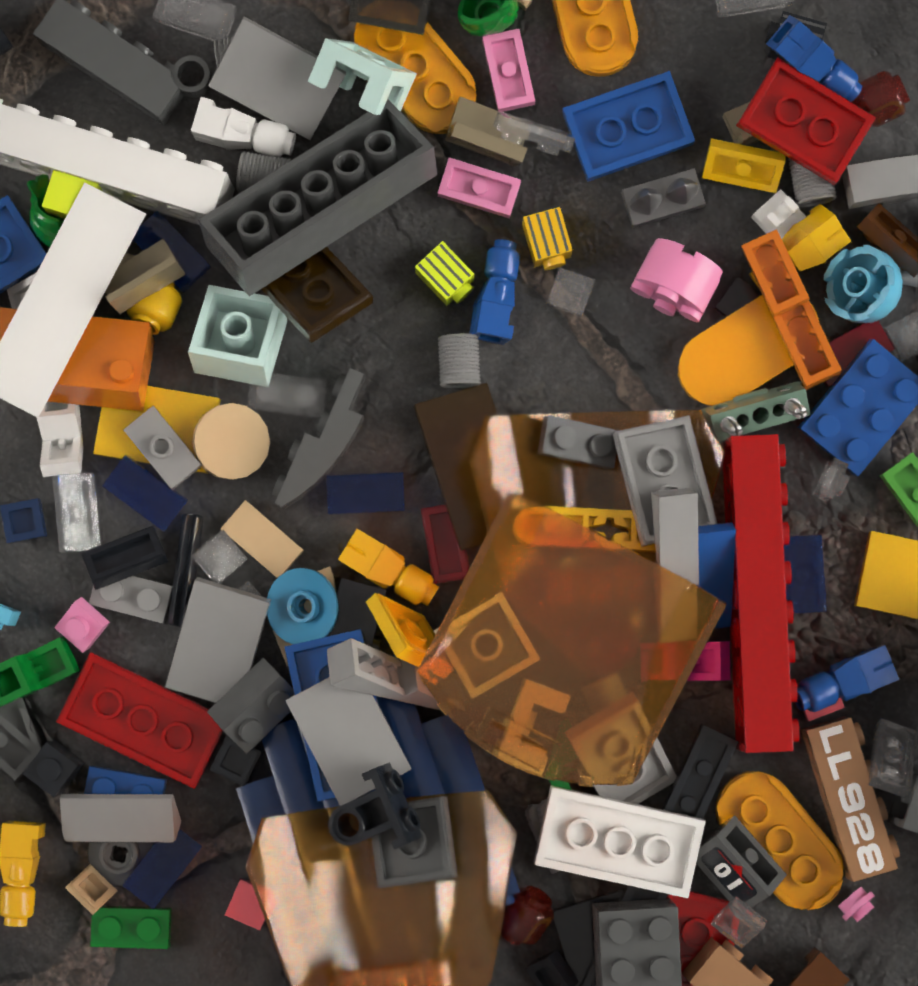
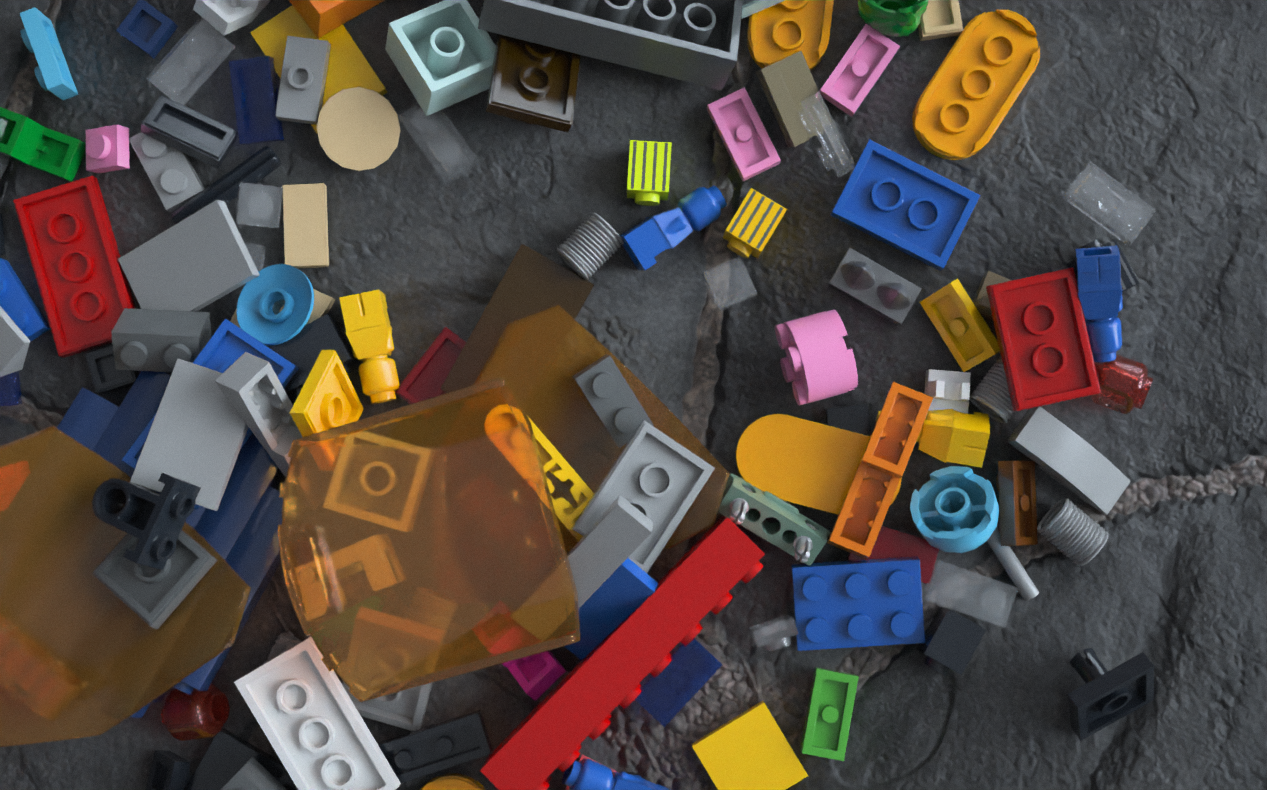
camera: 45 degrees right, 0 degrees up
dark grey slope [272,368,366,509] -> none
clear blue plate [326,472,405,515] -> none

